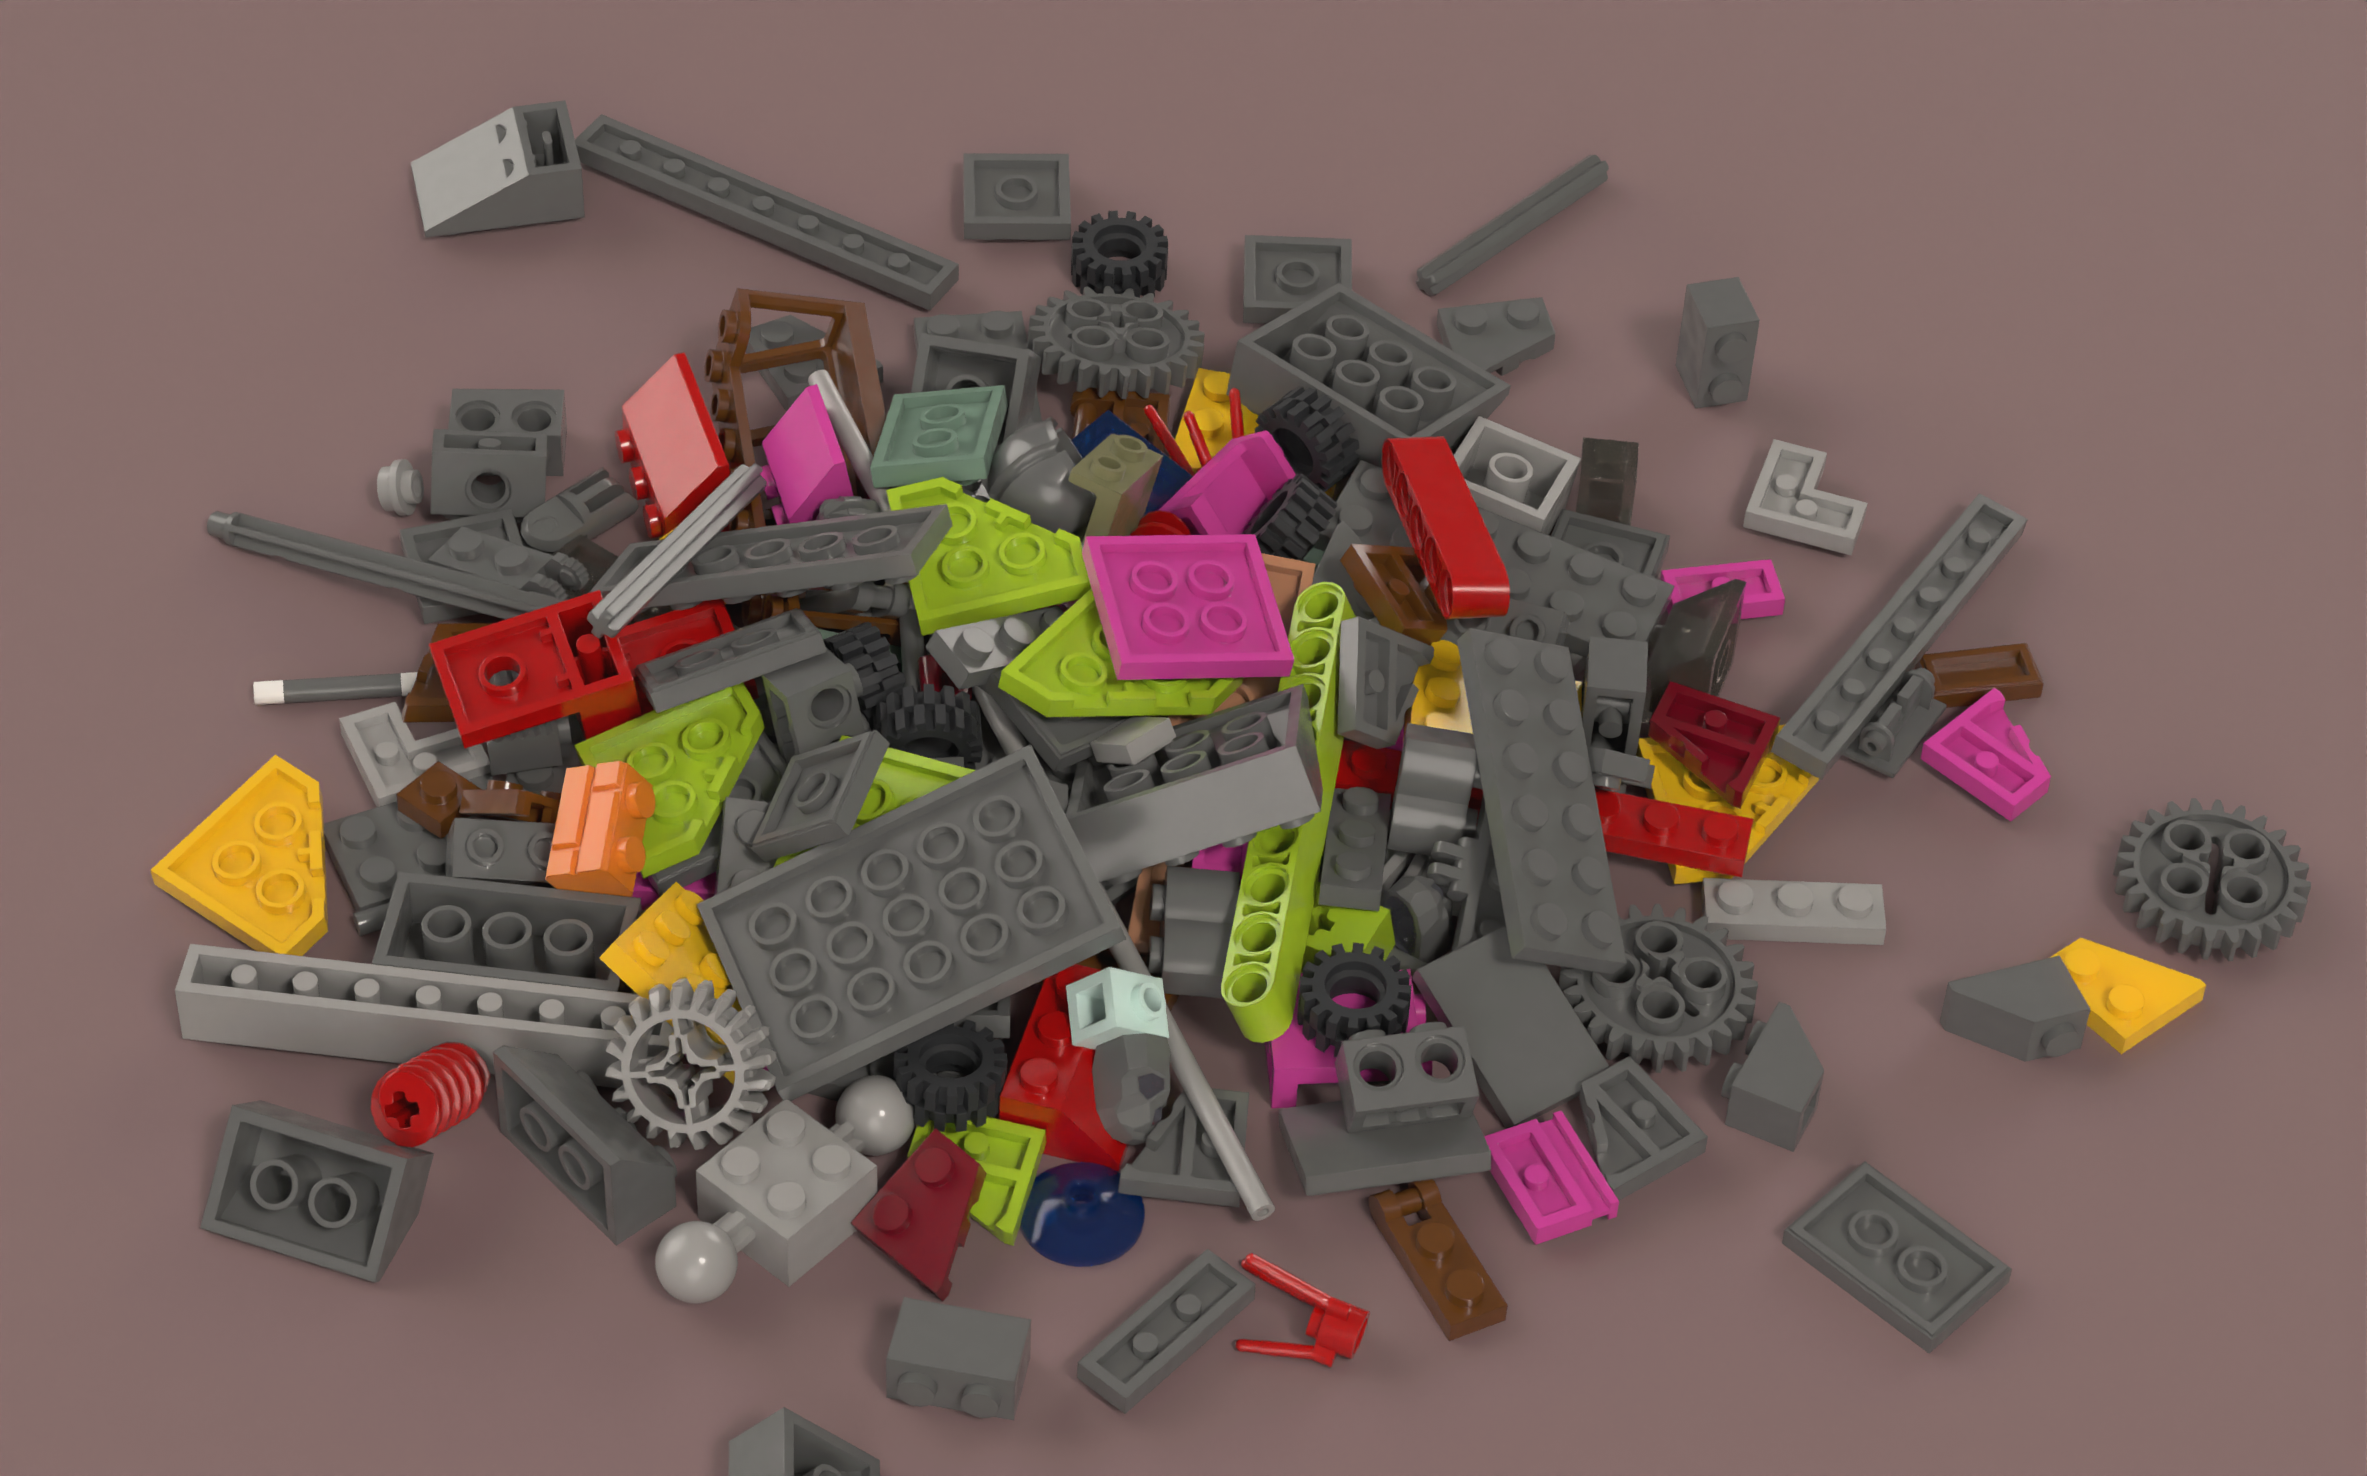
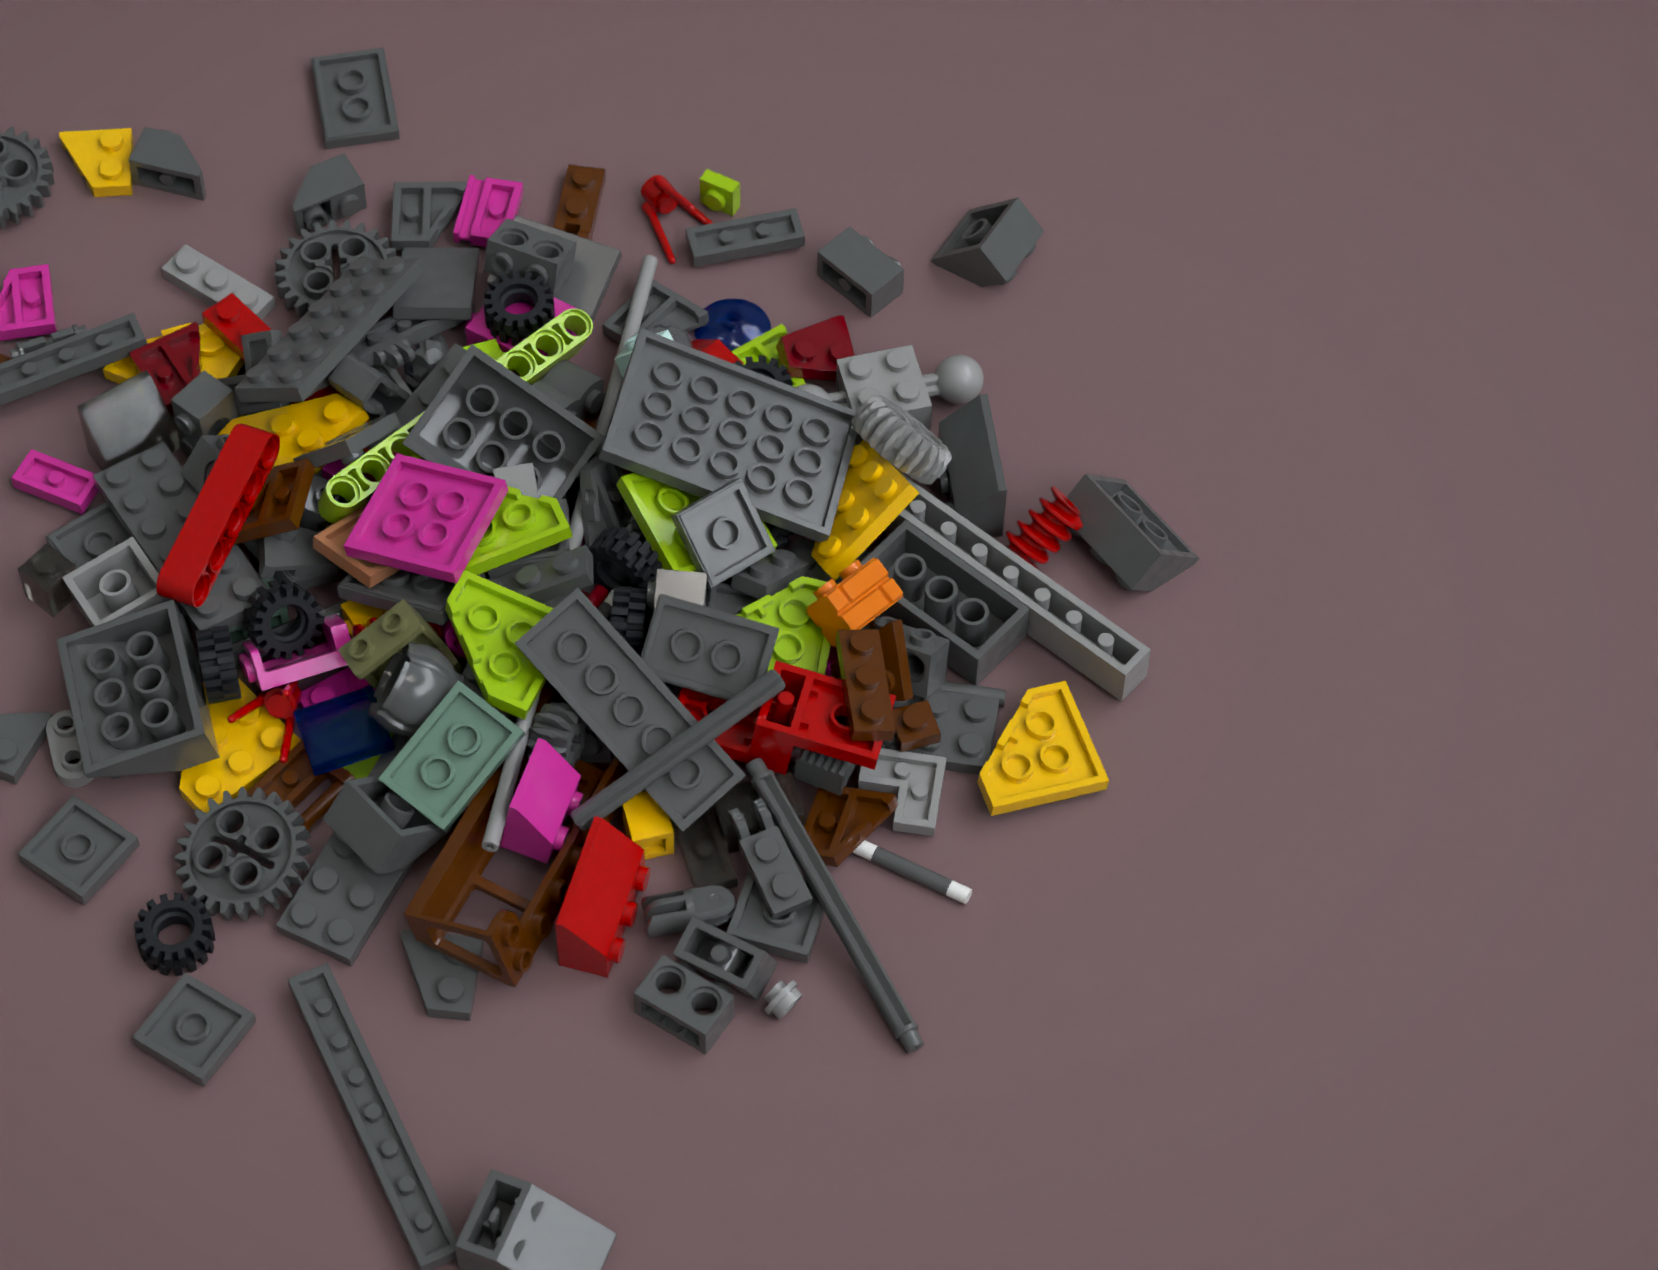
camera: 145 degrees left, 10 degrees up
none -> lime plate [700,169,740,217]
none -> reddish brown plate [835,630,896,741]

